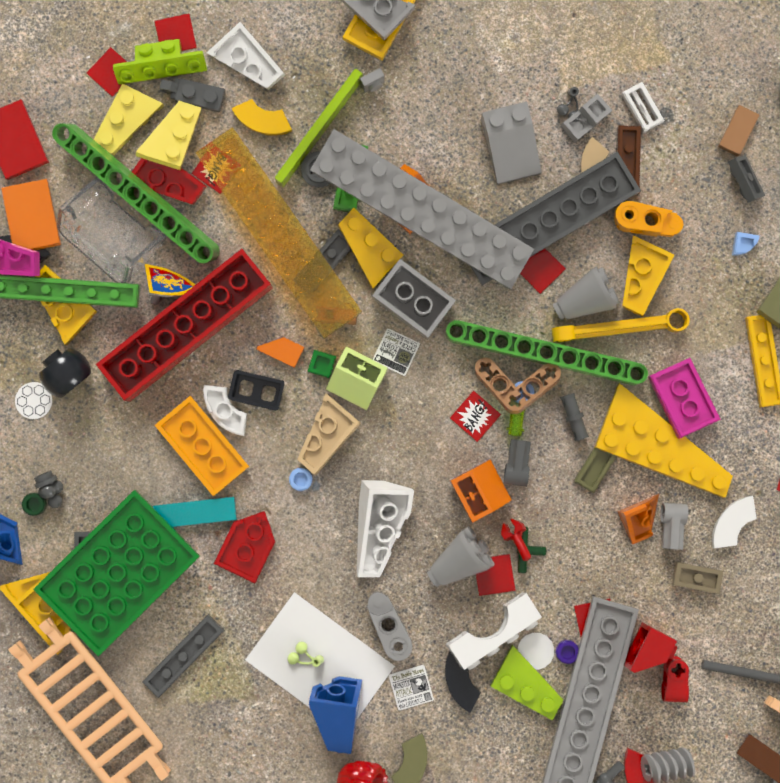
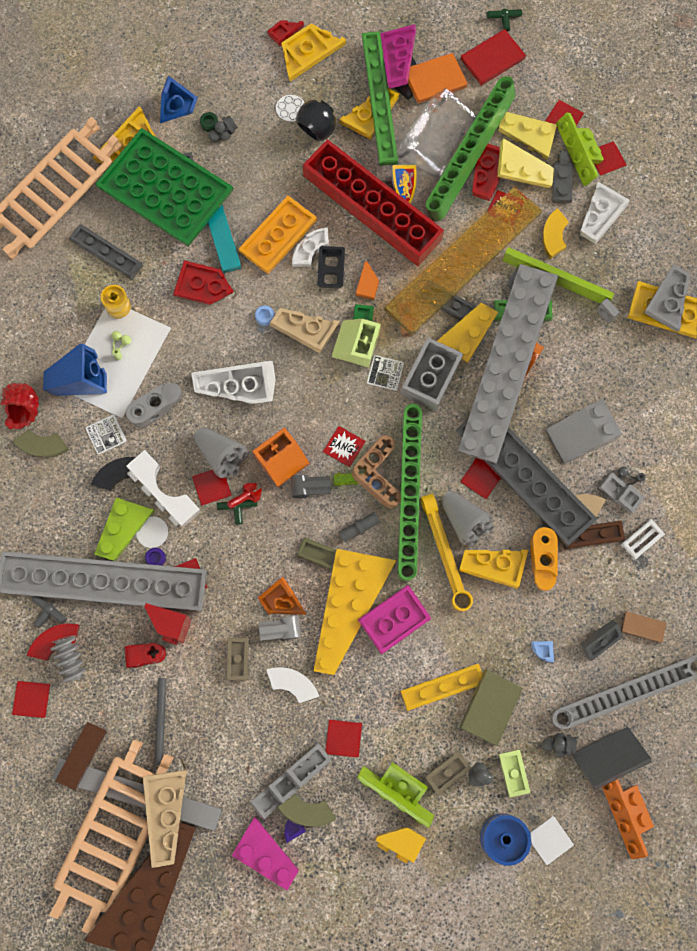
camera: 75 degrees right, 10 degrees down
none -> yellow wheel [101,285,131,319]

